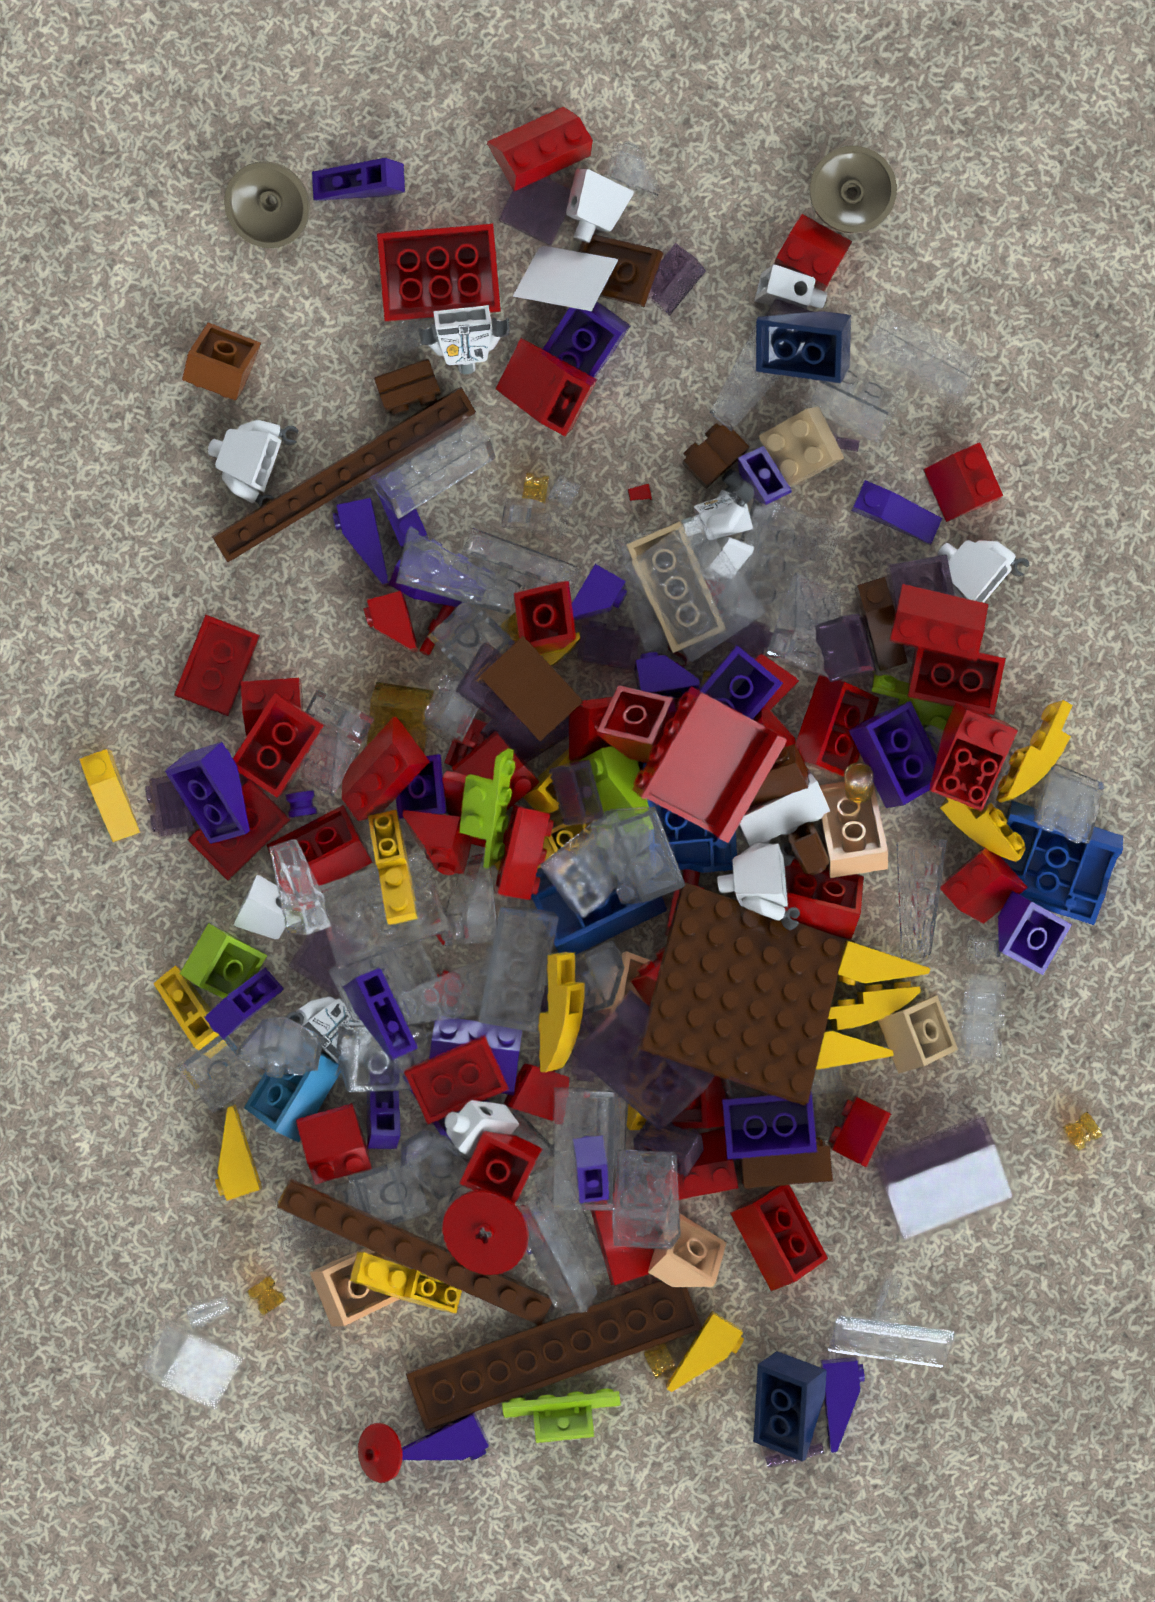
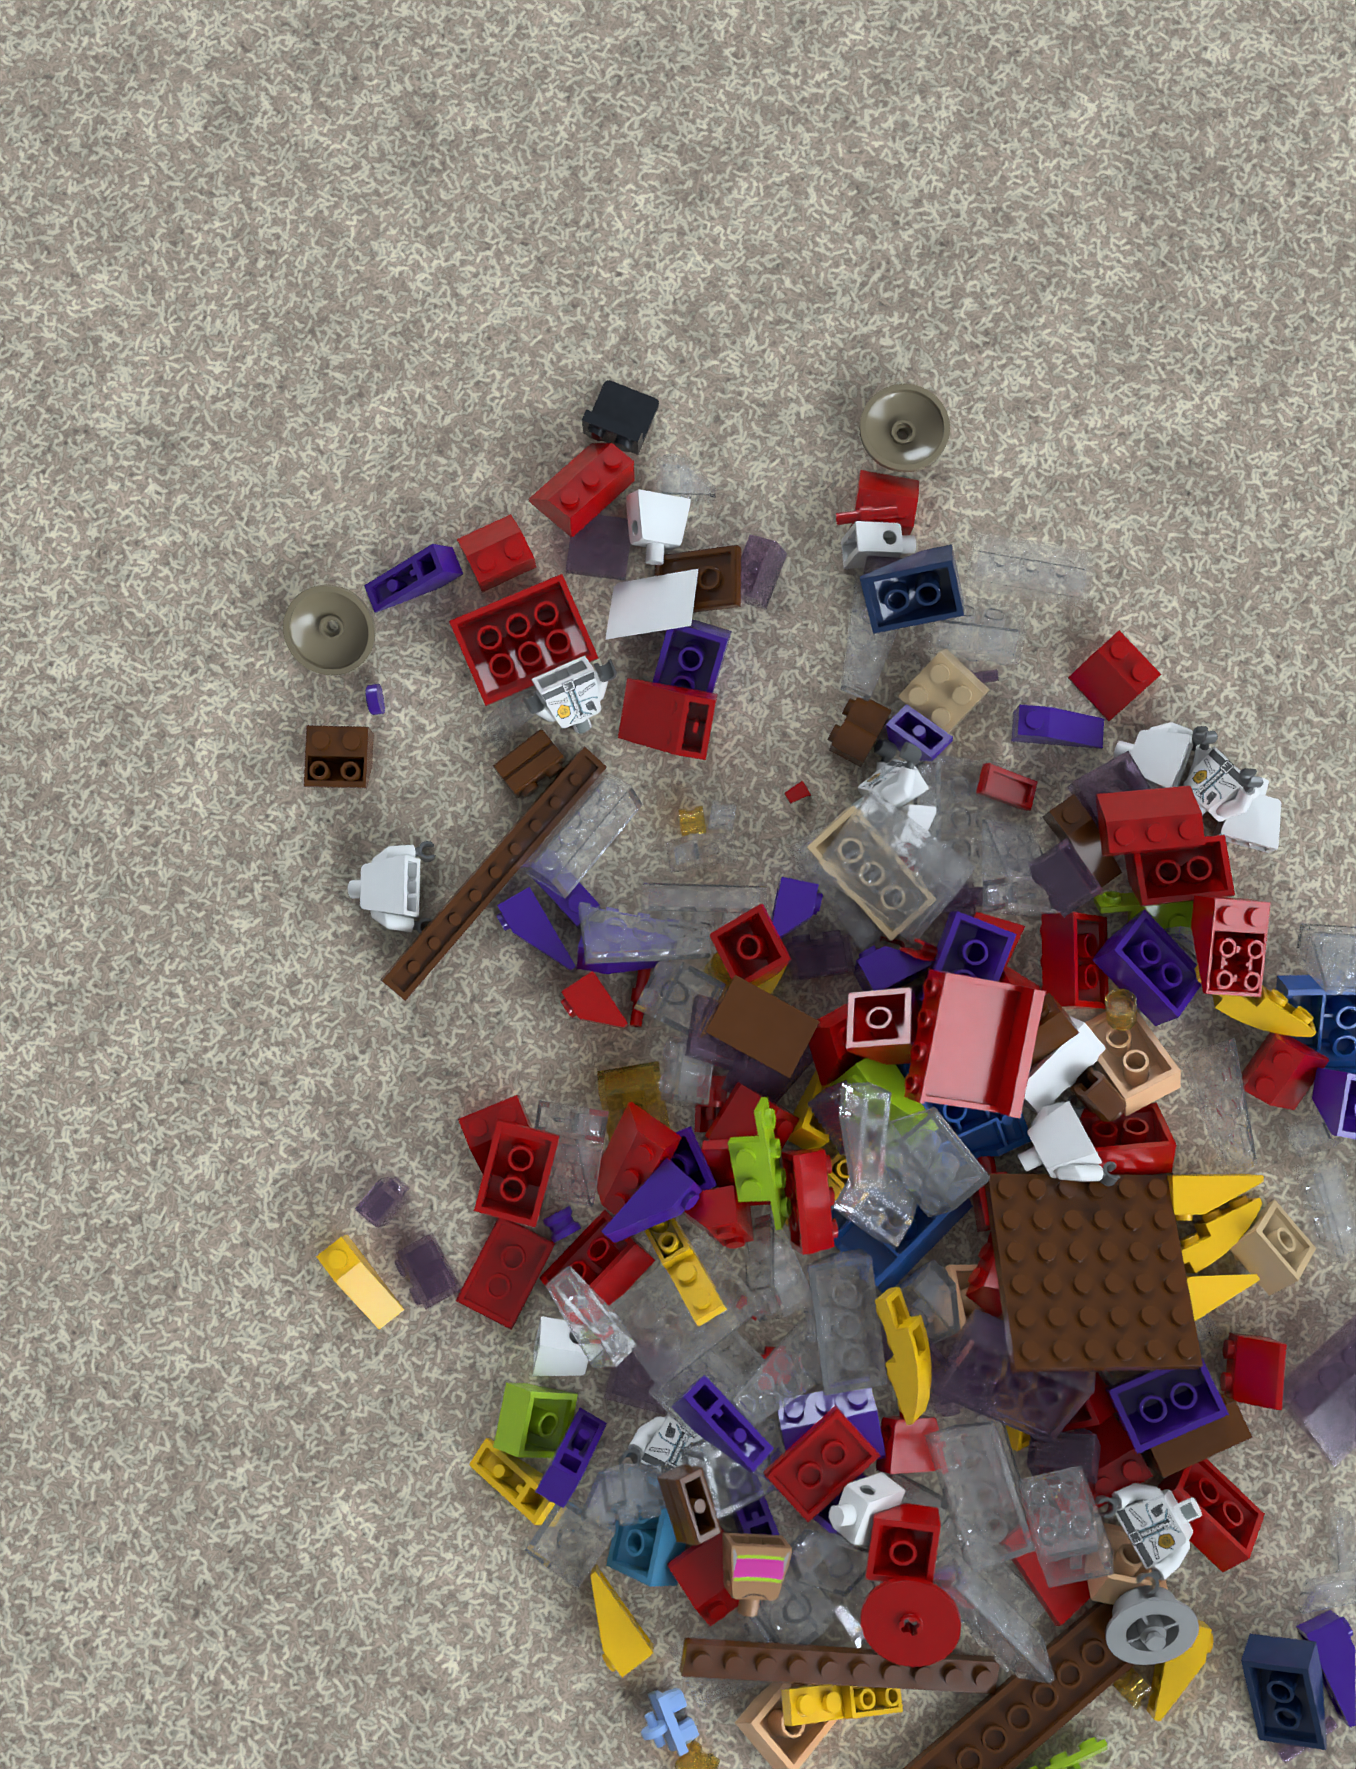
camera: 20 degrees left, 5 degrees down
dark purple slope [165,742,250,844] -> none
red tile [174,614,260,717] -> none
dark orange slope [182,323,261,401] -> none
dark purple slope [573,1135,609,1203] -> none
yellow slope [996,700,1073,803] -> none
none -> reddish brown slope [304,725,374,789]
none -> clear purple brick [355,1176,410,1228]
none -> dark purple tile [365,683,385,715]
none -> red slope [457,514,537,593]
none -> black bracket [582,380,659,455]
none -> dark purple slope [601,1158,702,1243]
none -> light blue hips [641,1688,699,1756]
none -> reddish brown brick [657,1464,722,1545]
none -> medium nougat torso [722,1533,793,1617]
none -> clear tile [833,1603,867,1648]
none -> red bar [836,505,898,525]
none -> clear slope [839,1082,891,1190]
none -> red piece [899,938,938,961]
none -> red tile [976,763,1038,811]
none -> white torso [1094,1483,1202,1594]
none -> light grey wheel [1105,1585,1199,1665]
none -> torso [1183,726,1264,822]
none -> white torso [1213,778,1281,853]

